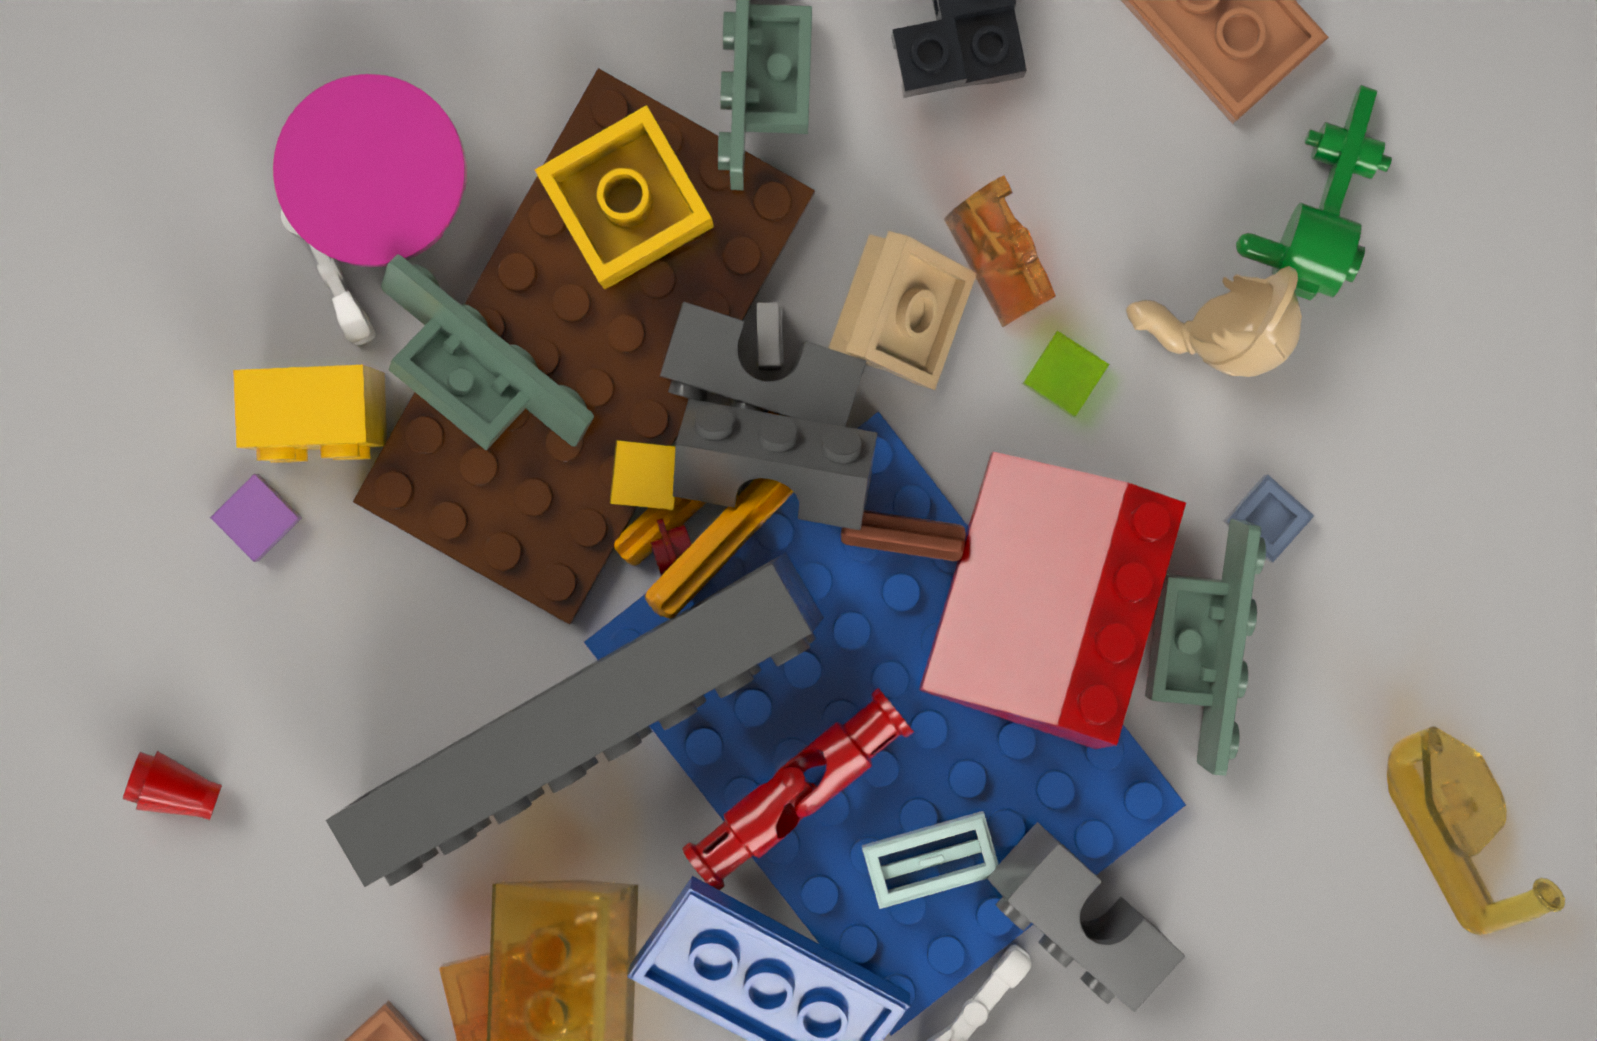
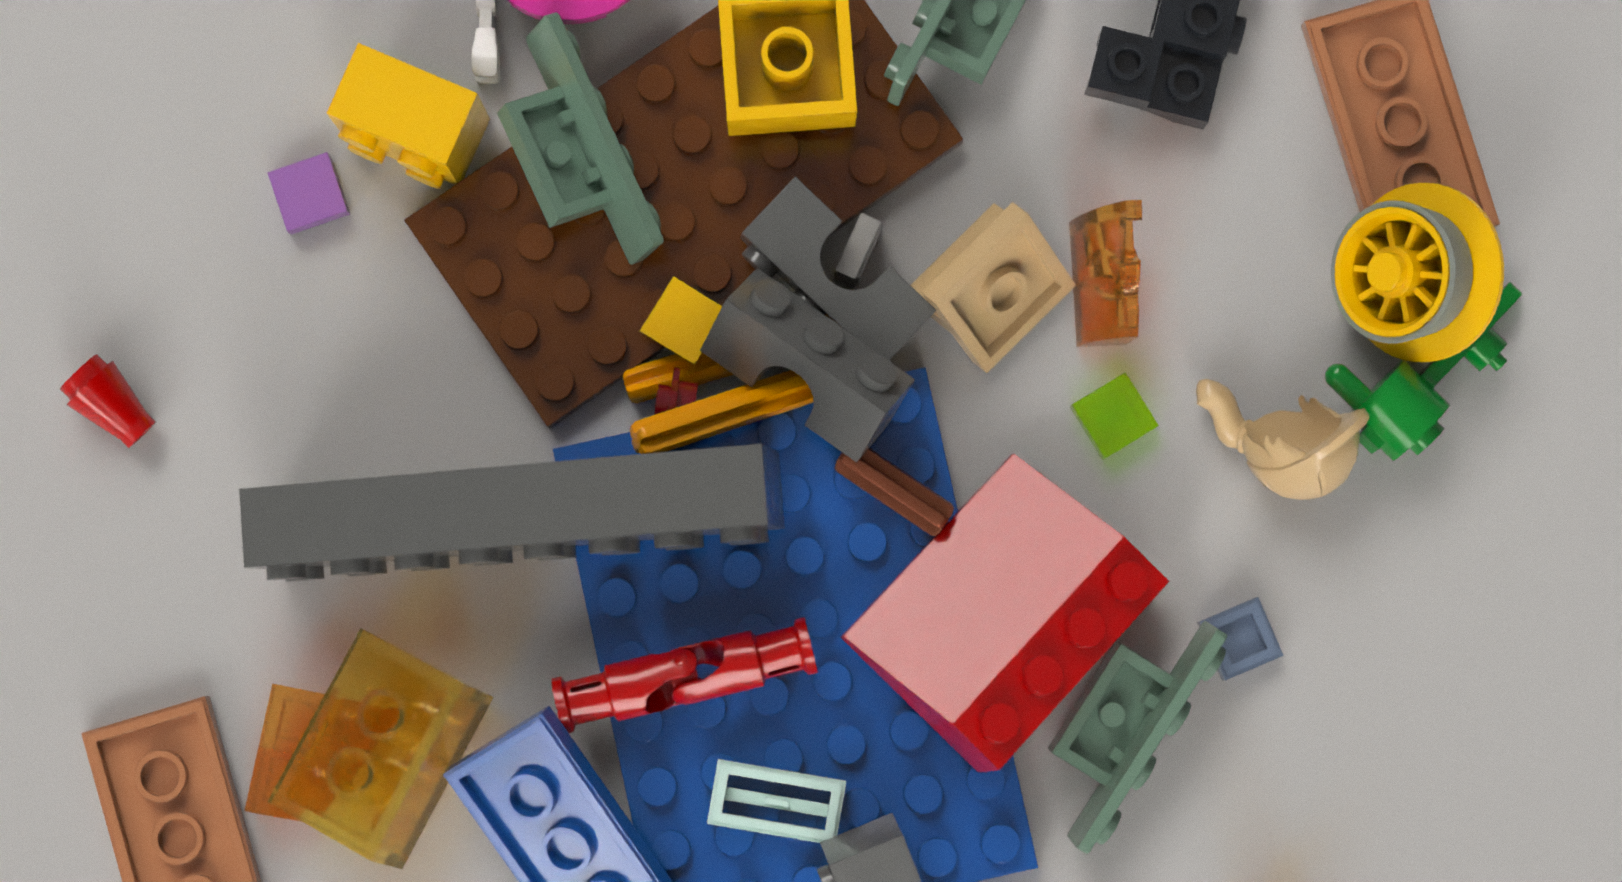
camera: 25 degrees right, 5 degrees down
none -> yellow piece [1331,183,1504,362]

